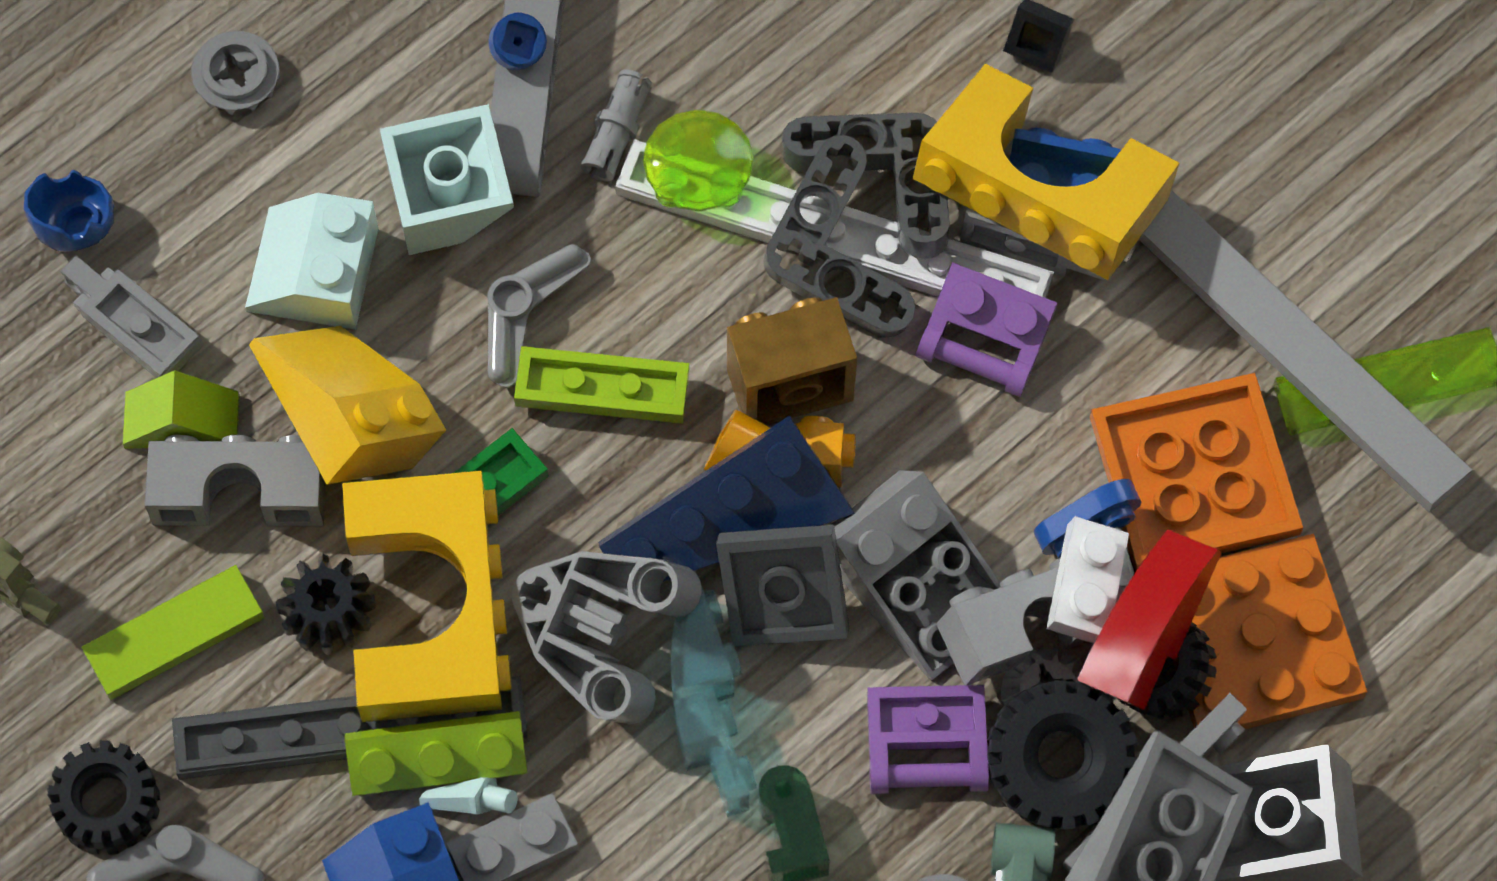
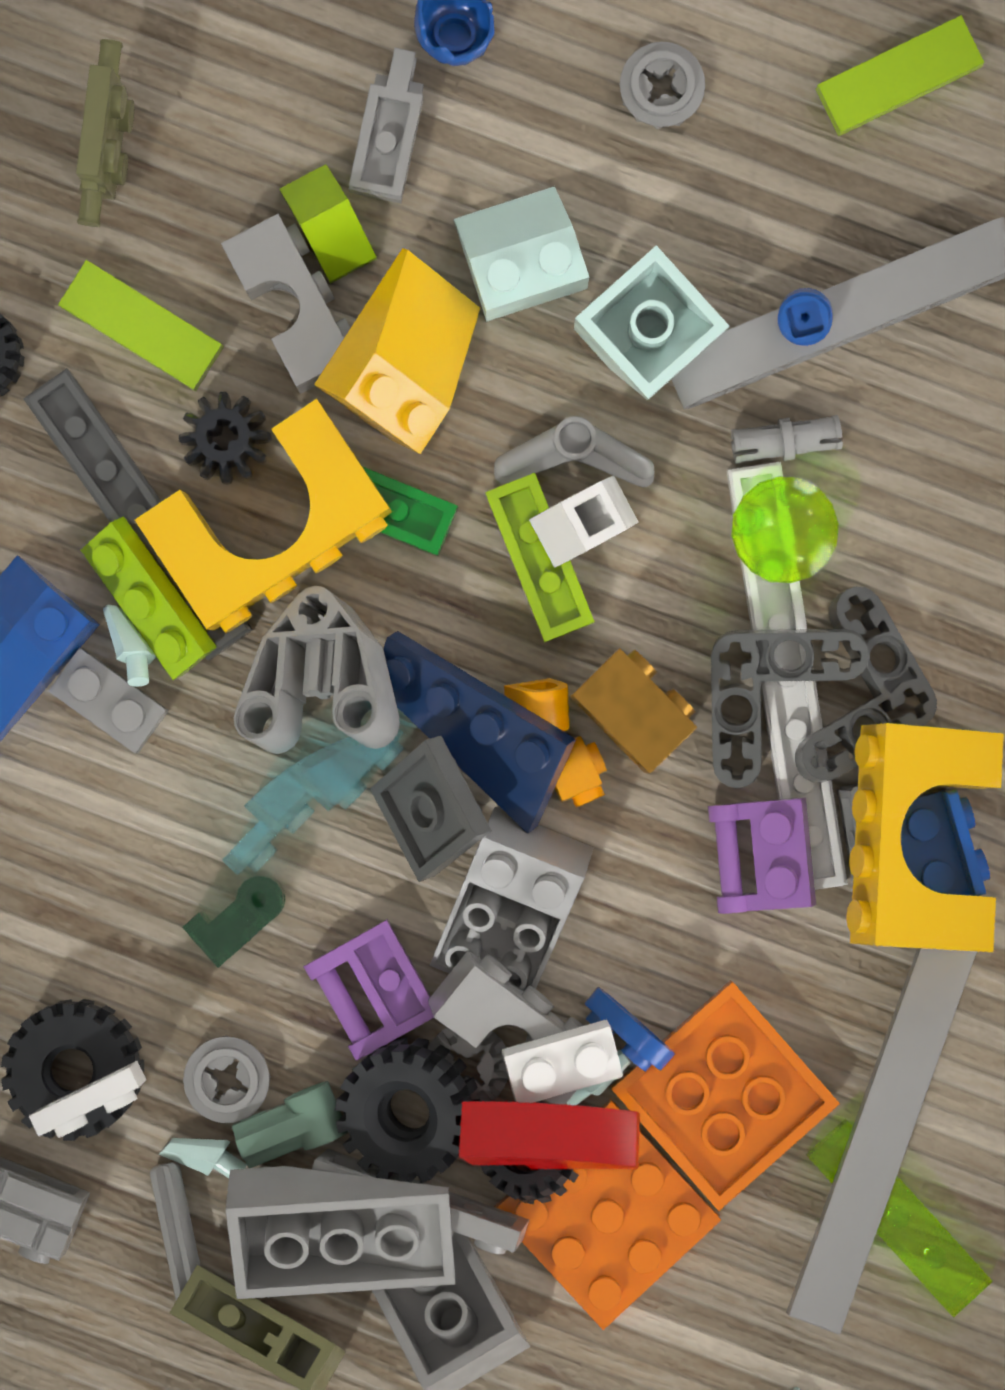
camera: 65 degrees right, 20 degrees up
none -> white slope [529,476,639,568]

